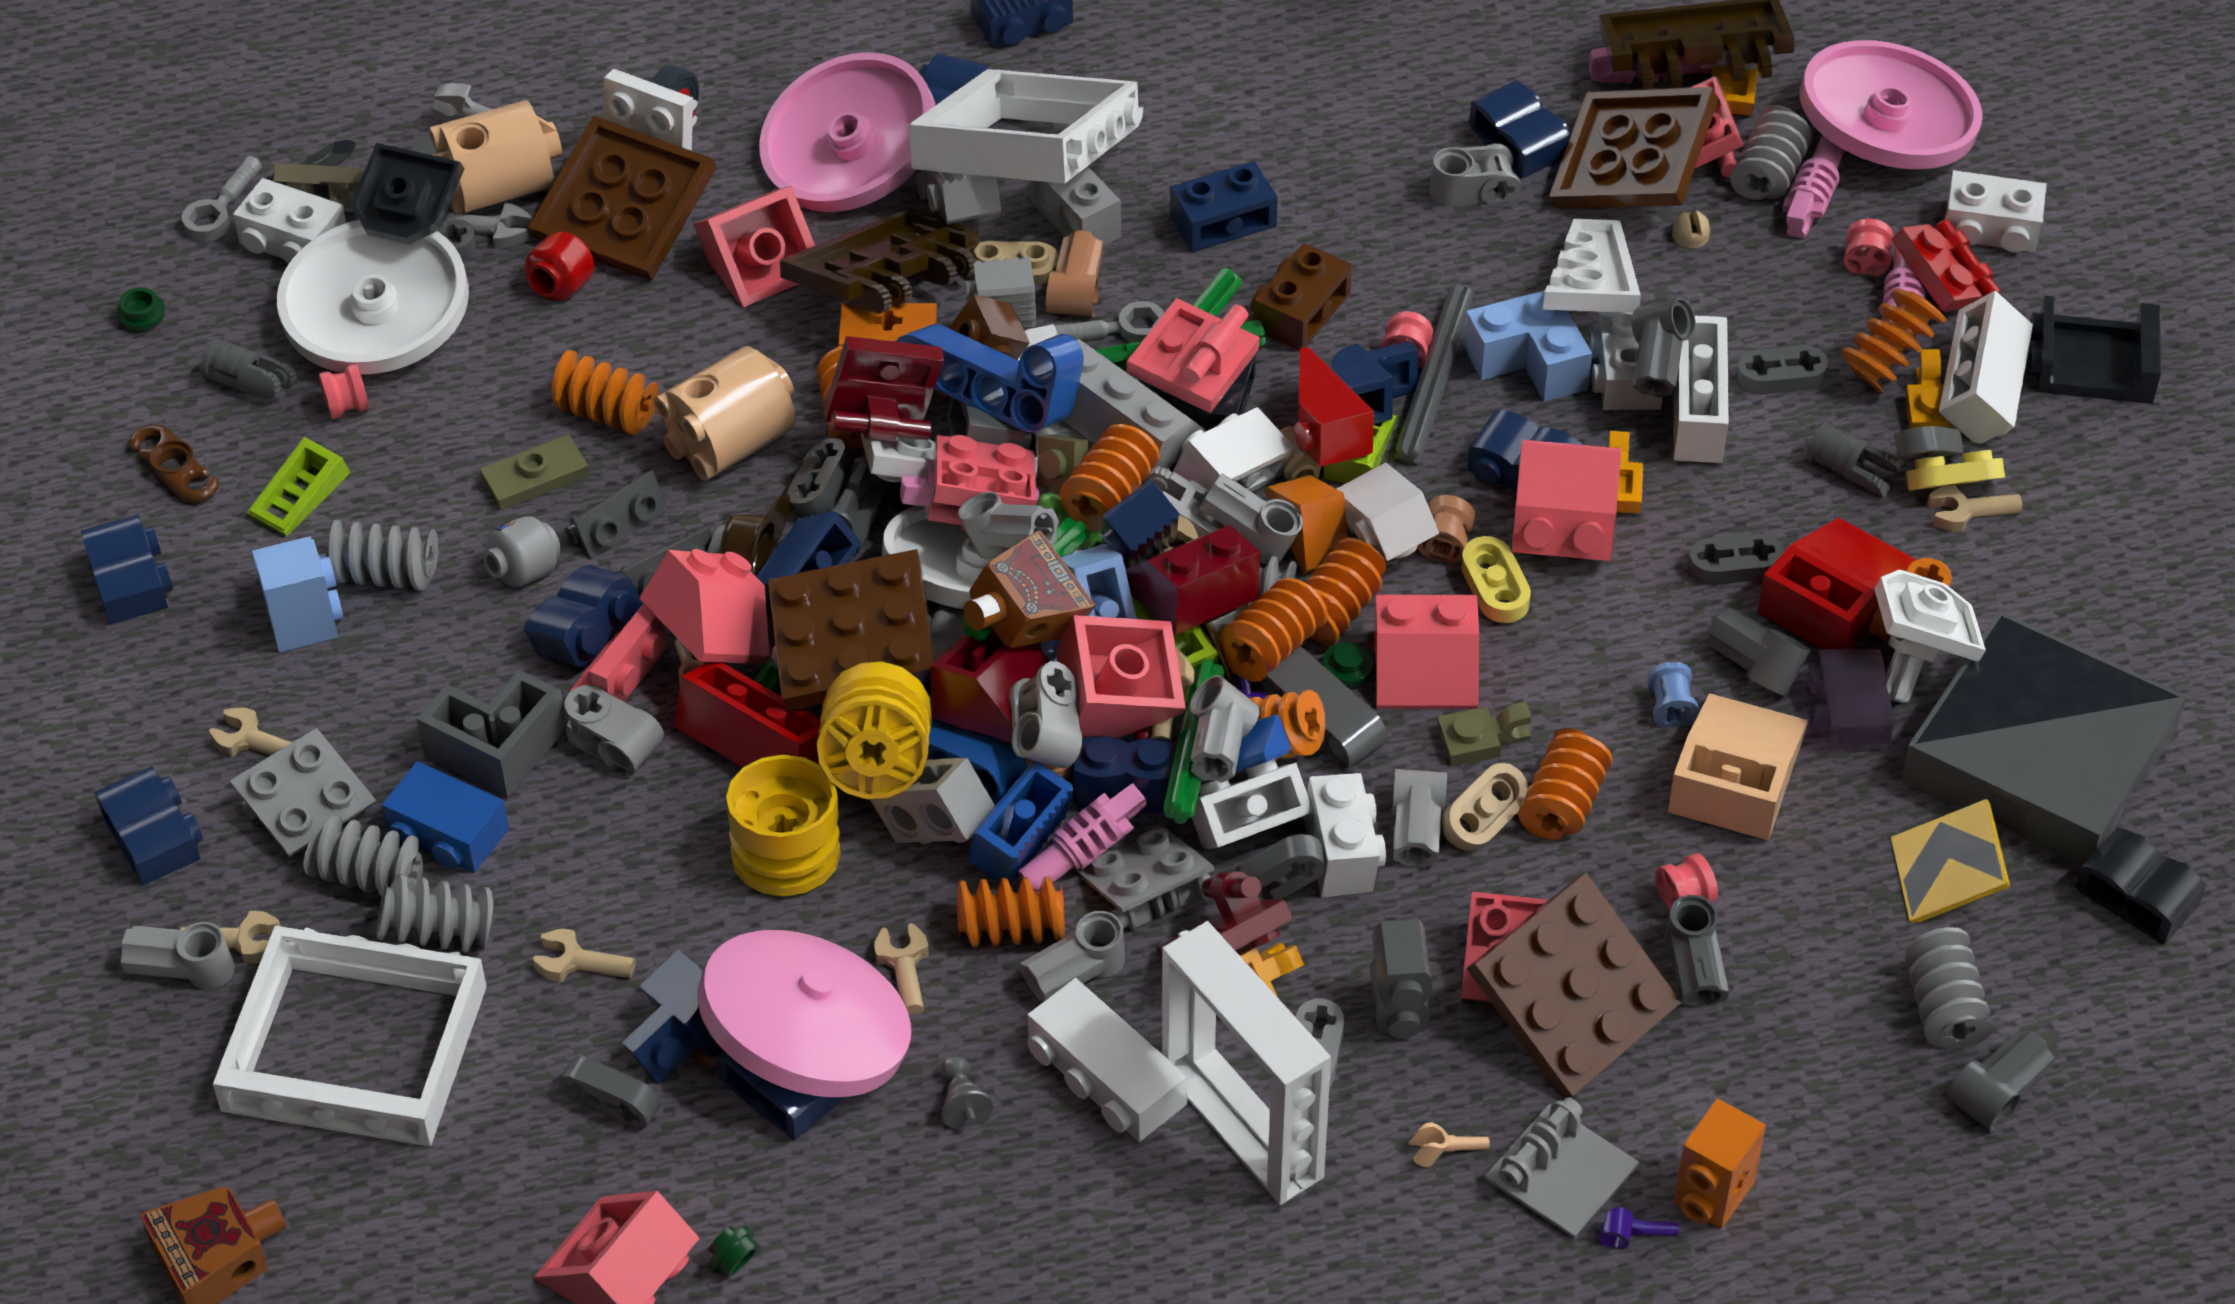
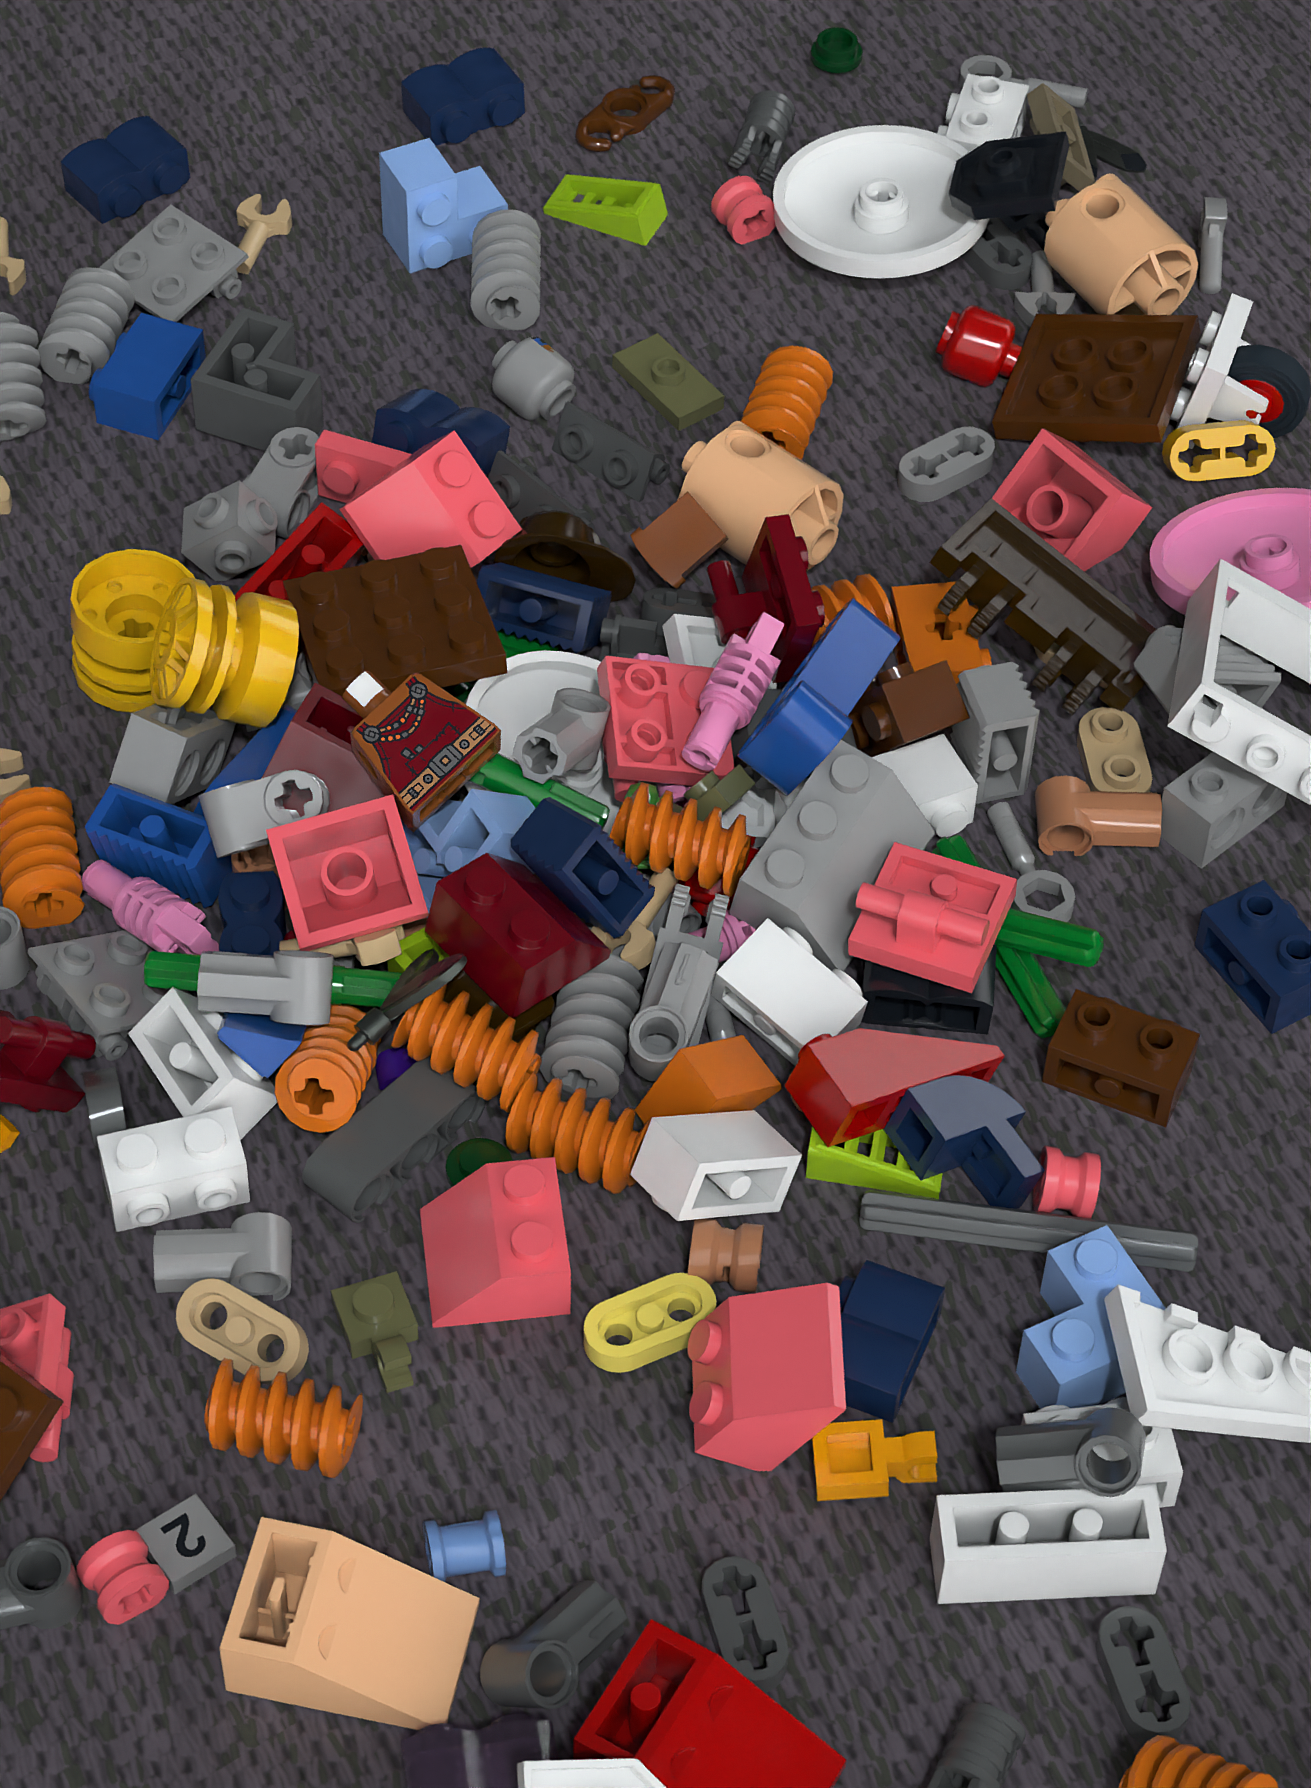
camera: 80 degrees right, 0 degrees up
none -> light grey tile [134,1493,237,1595]
none -> light grey brick [181,480,278,581]
none -> pearl dark grey piece [347,948,468,1052]
none -> dark orange tile [630,492,728,589]
none -> bright pink hinge [682,612,784,771]
none -> light grey beam [897,427,995,502]
none -> yellow beam [1162,420,1275,481]

